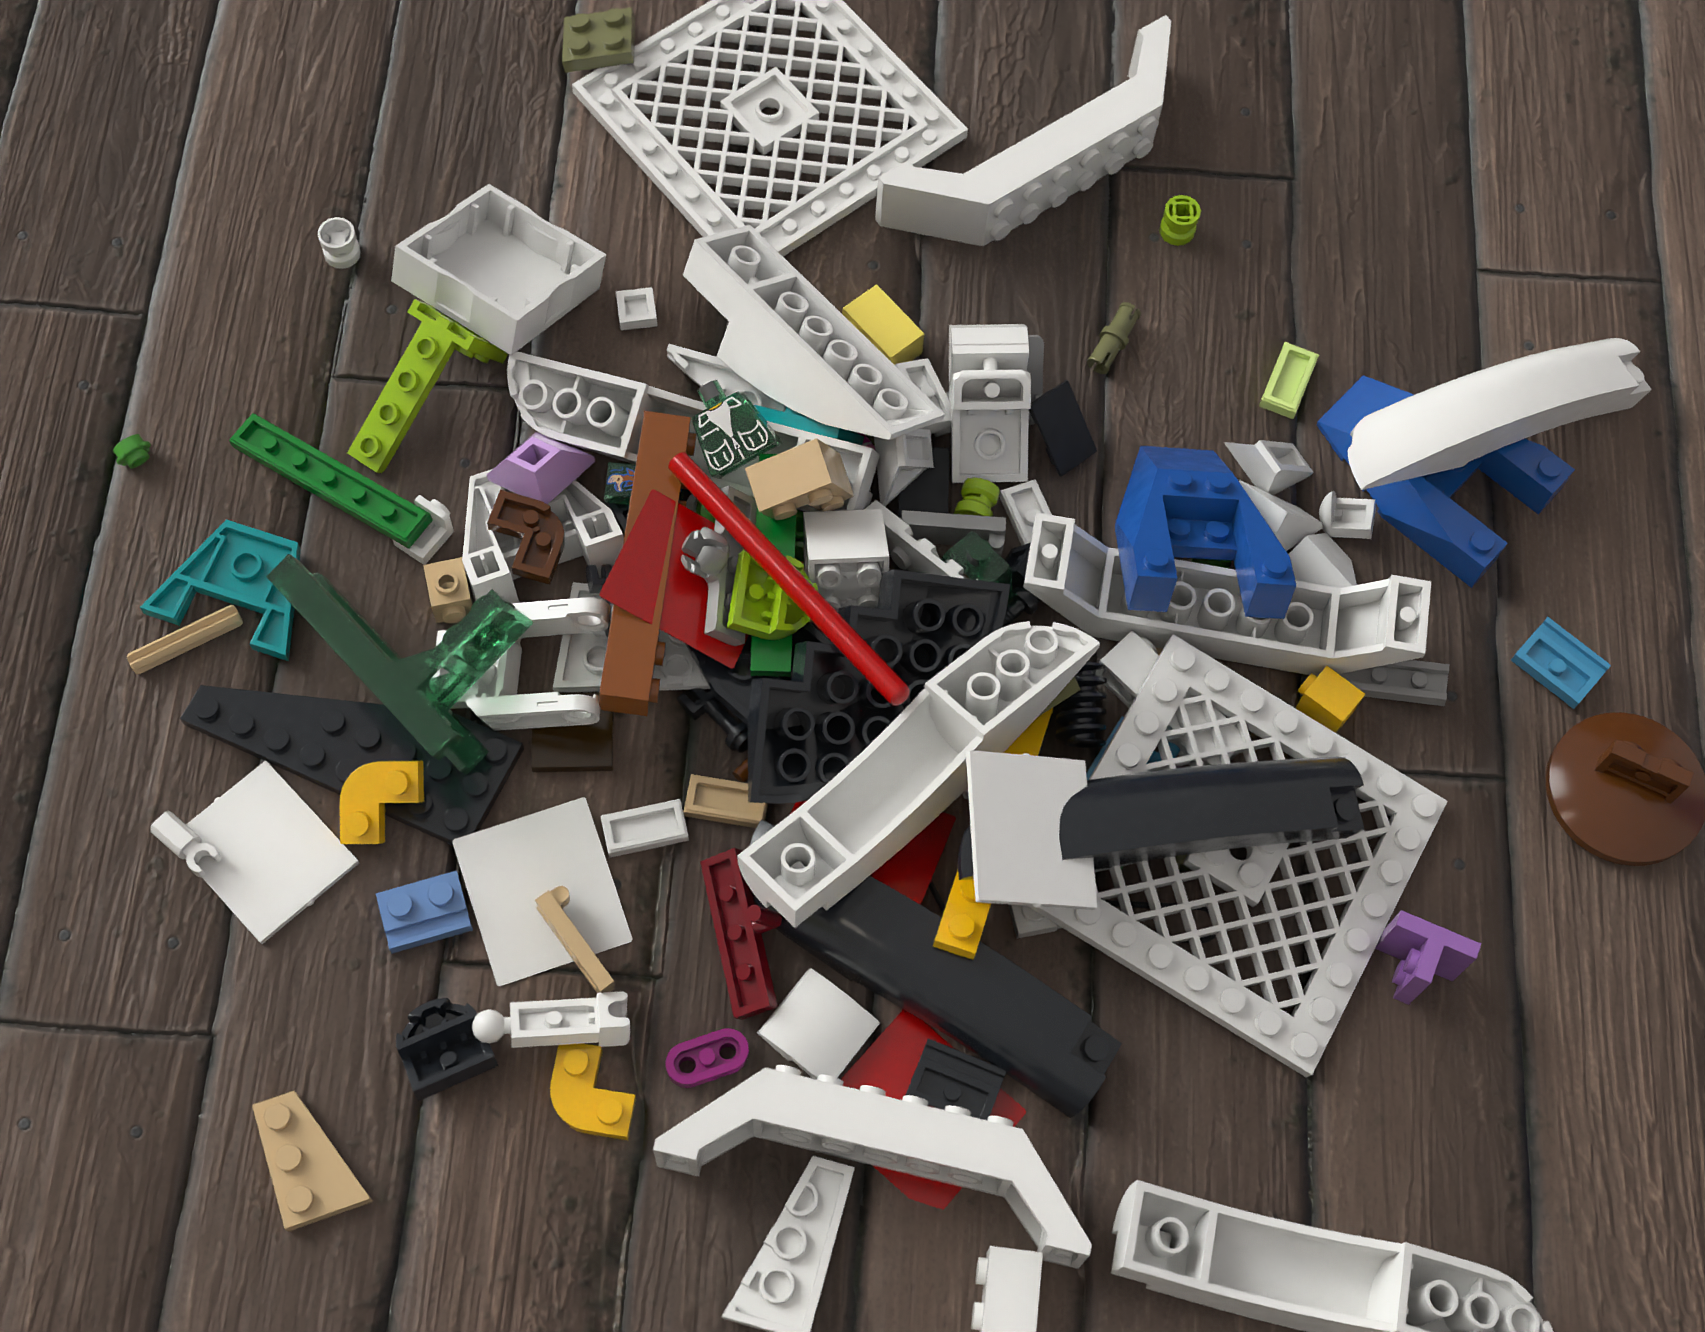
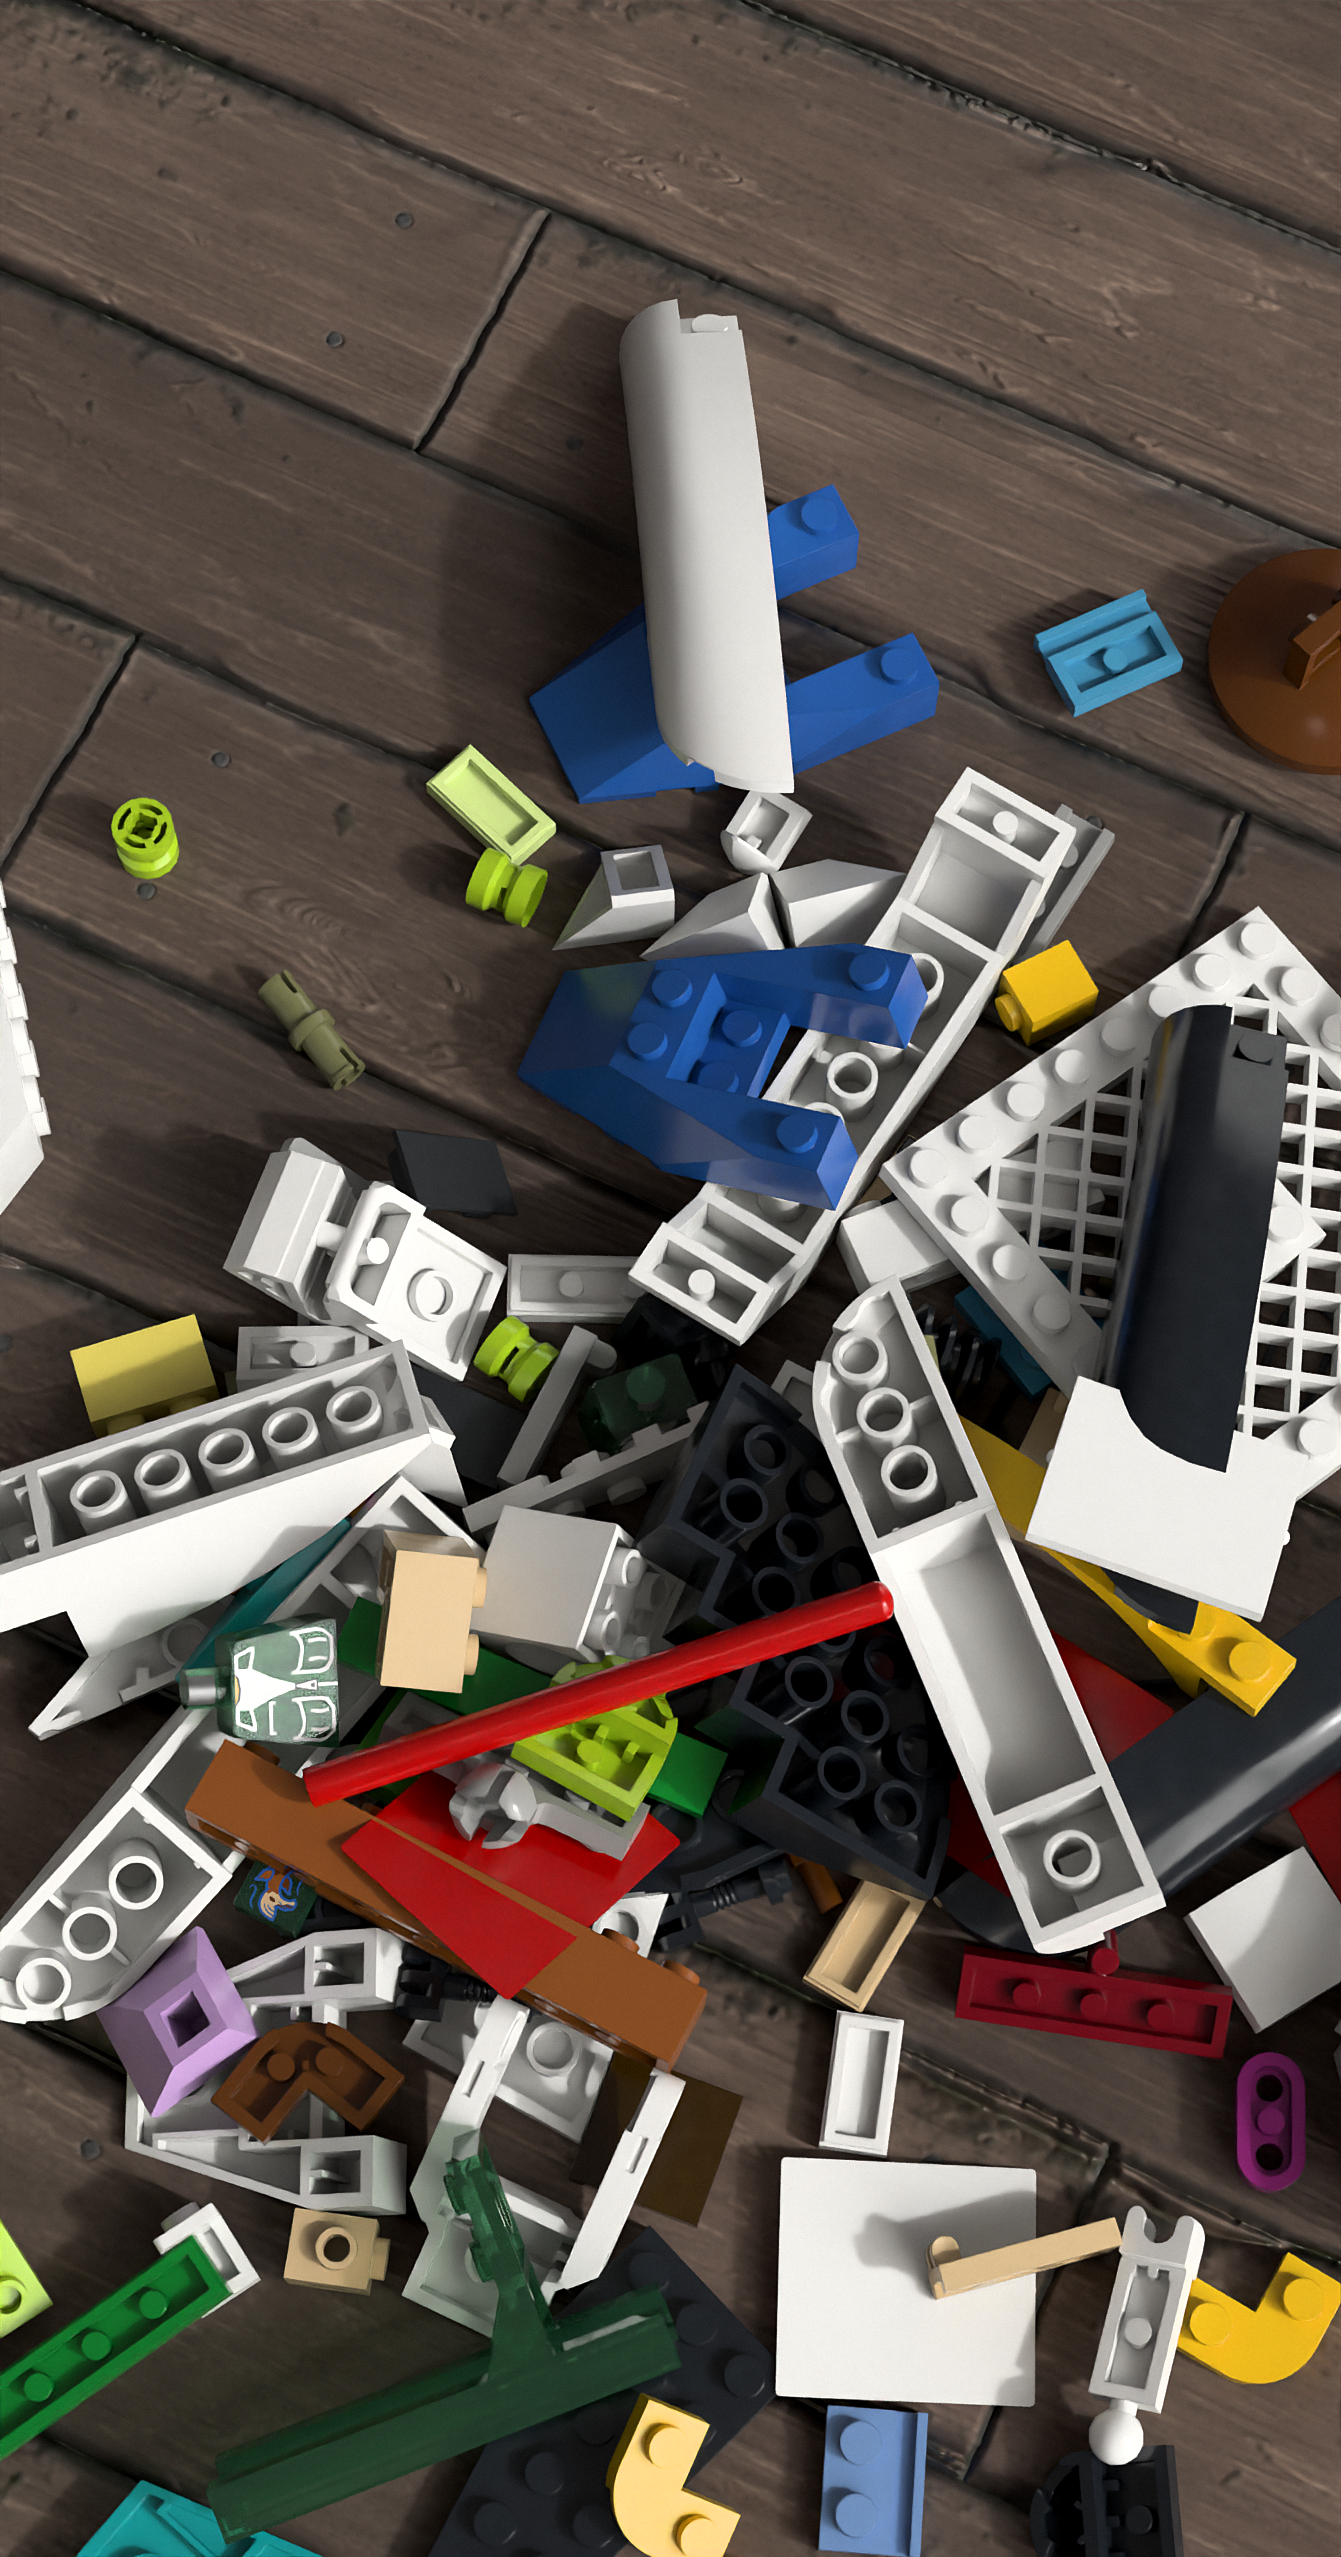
camera: 65 degrees left, 5 degrees up
none -> lime wheel [465,847,548,928]

